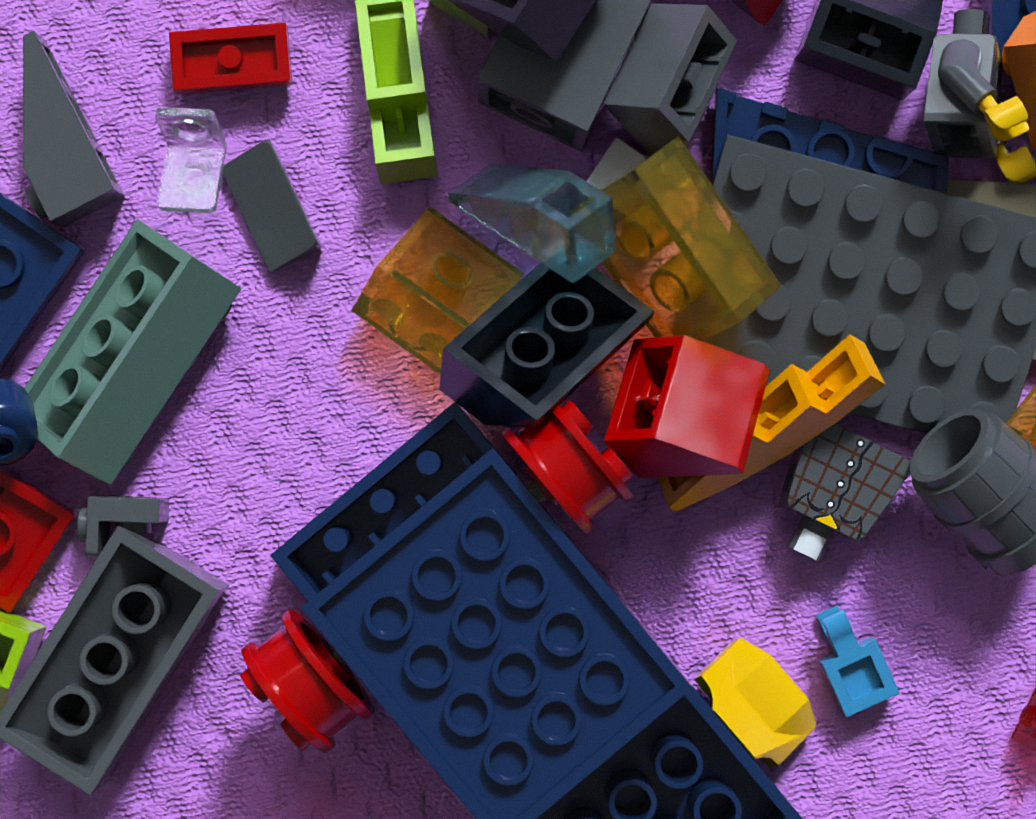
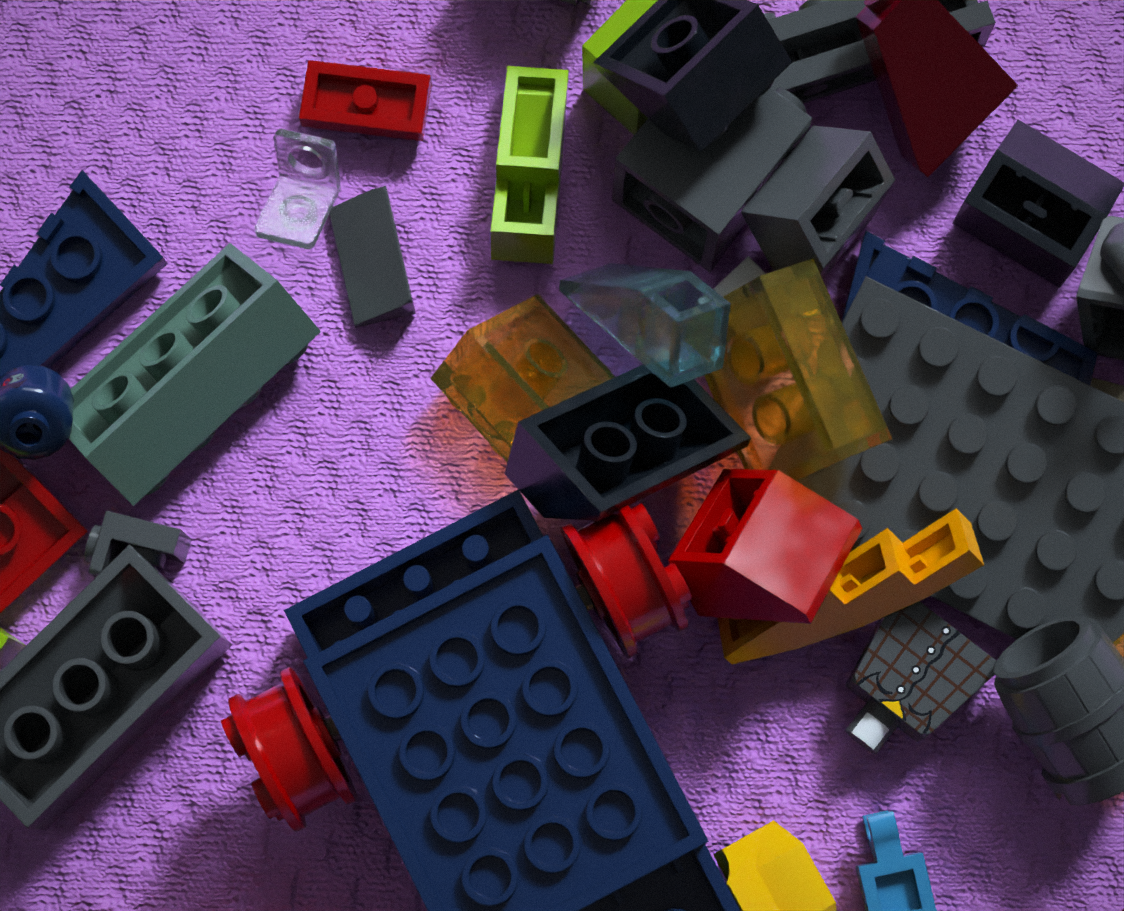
camera: 15 degrees right, 10 degrees down
dark grey slope [23,30,125,227] -> none

